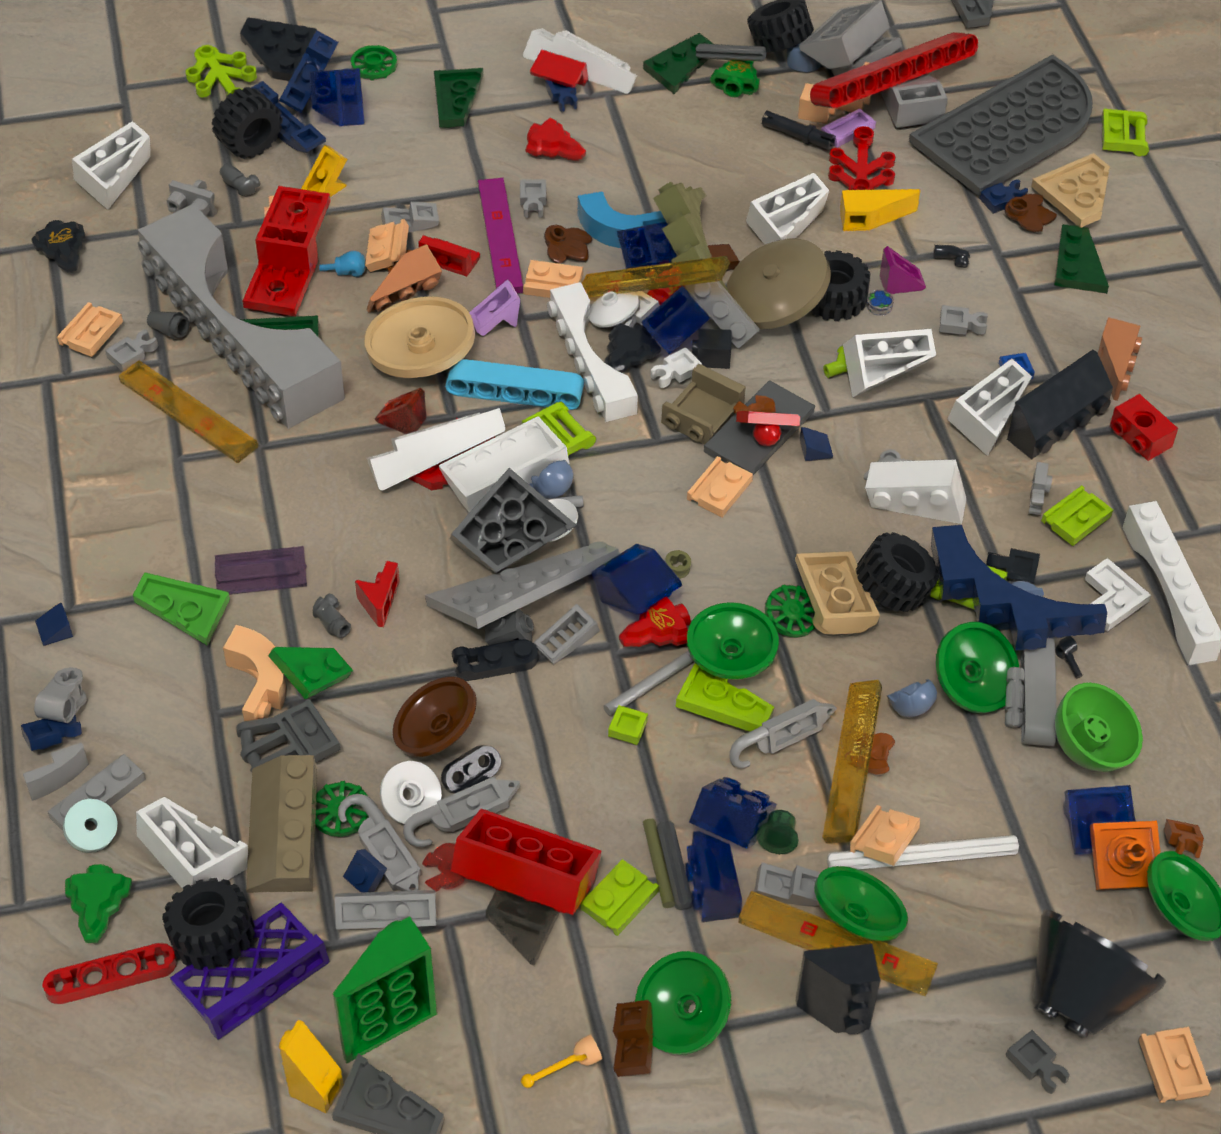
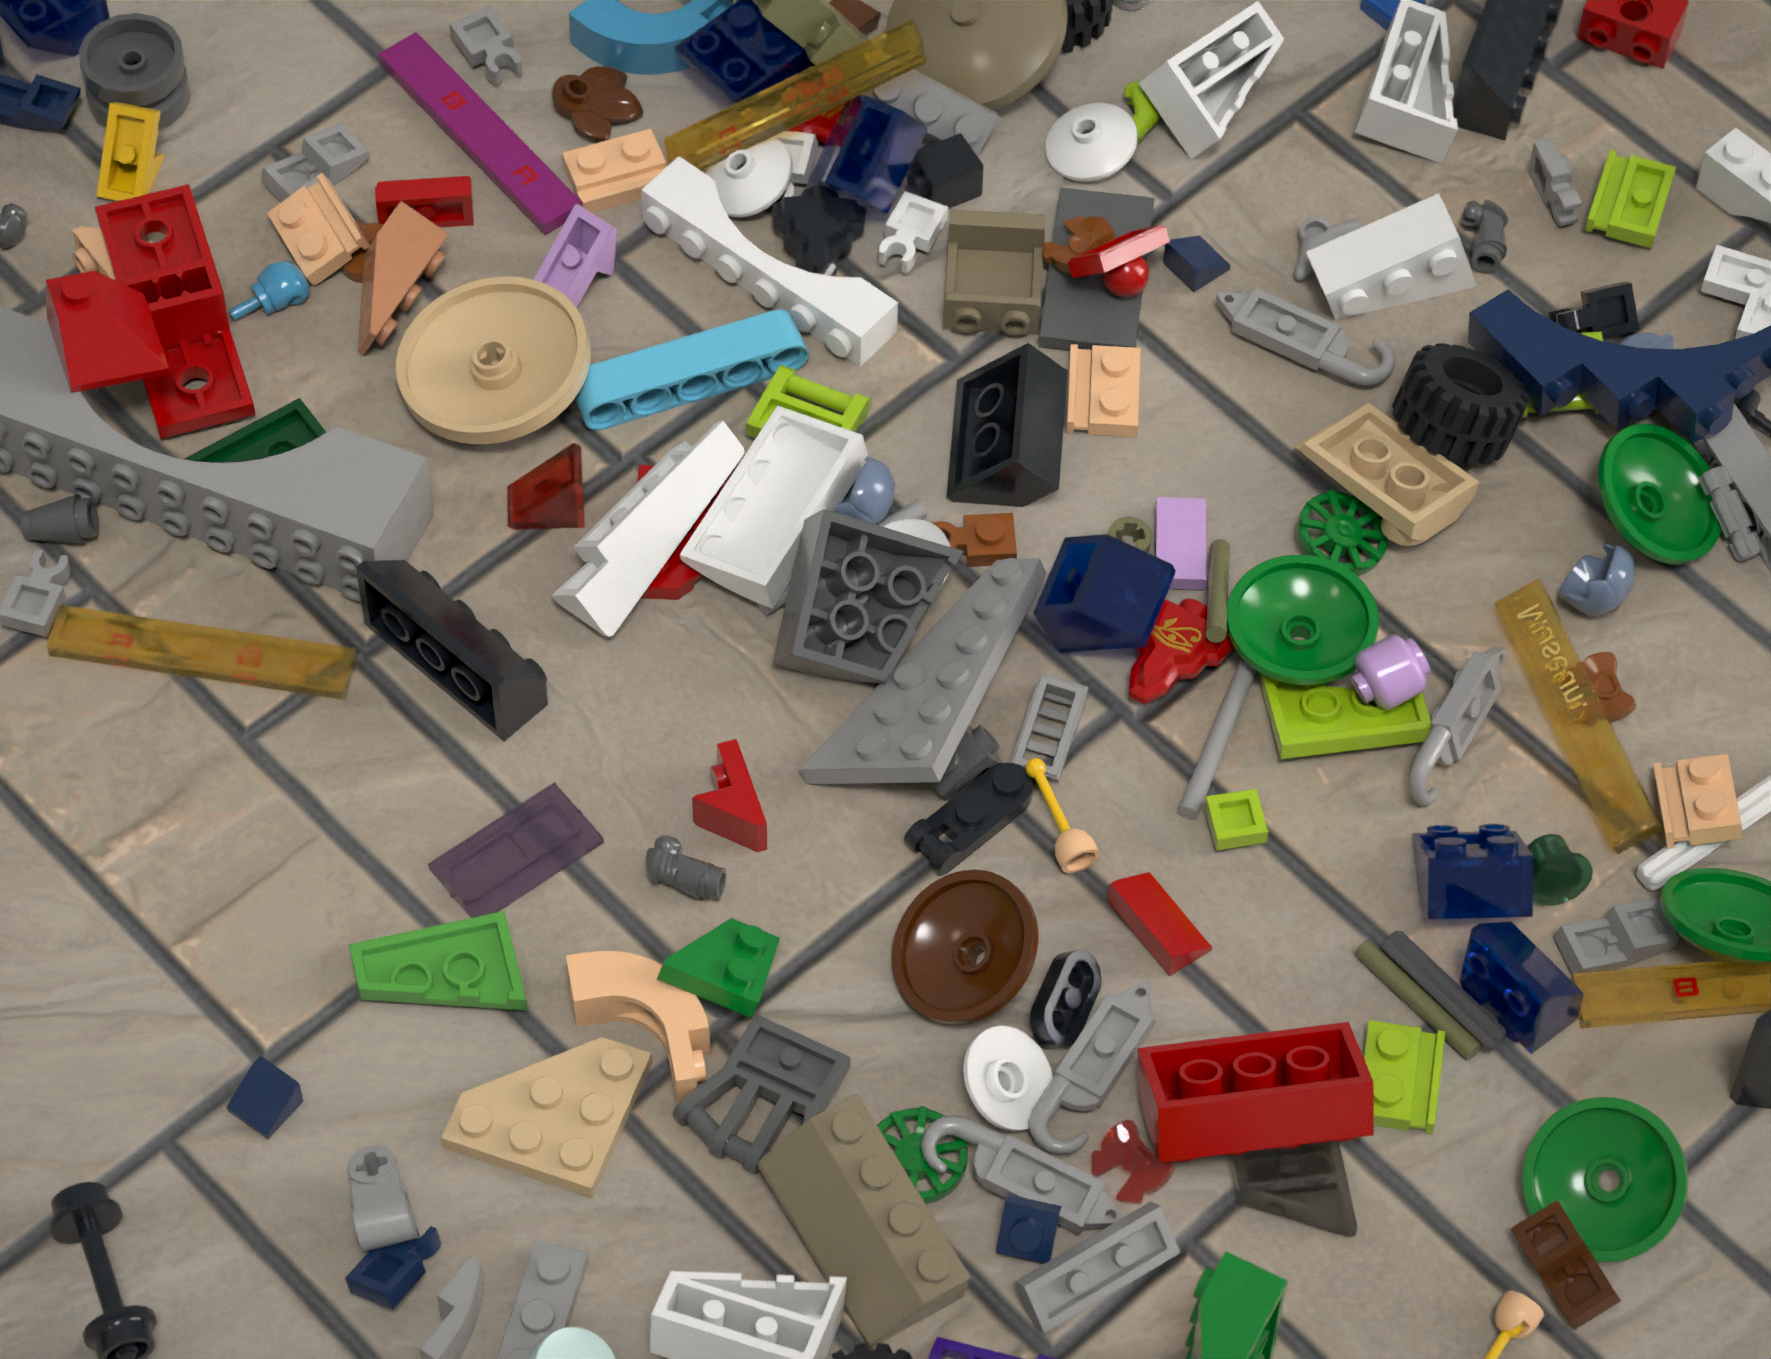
camera: 30 degrees left, 5 degrees up
none -> red slope [46,271,169,393]
none -> dark grey wheel [79,13,190,130]
none -> black slope [356,560,548,742]
none -> tan plate [441,1037,652,1198]
none -> dark orange plate [932,513,1017,567]
none -> black slope [946,343,1068,507]
none -> light nougat hinge [1025,758,1100,873]
none -> white dish [1045,103,1138,182]
none -> red slope [1107,872,1212,976]
none -> lavender tile [1155,497,1206,590]
none -> olive bar [1206,539,1230,643]
none -> light grey plate [1216,287,1395,386]
none -> lavender head [1351,634,1431,710]
none -> dark grey arm [1461,199,1508,273]

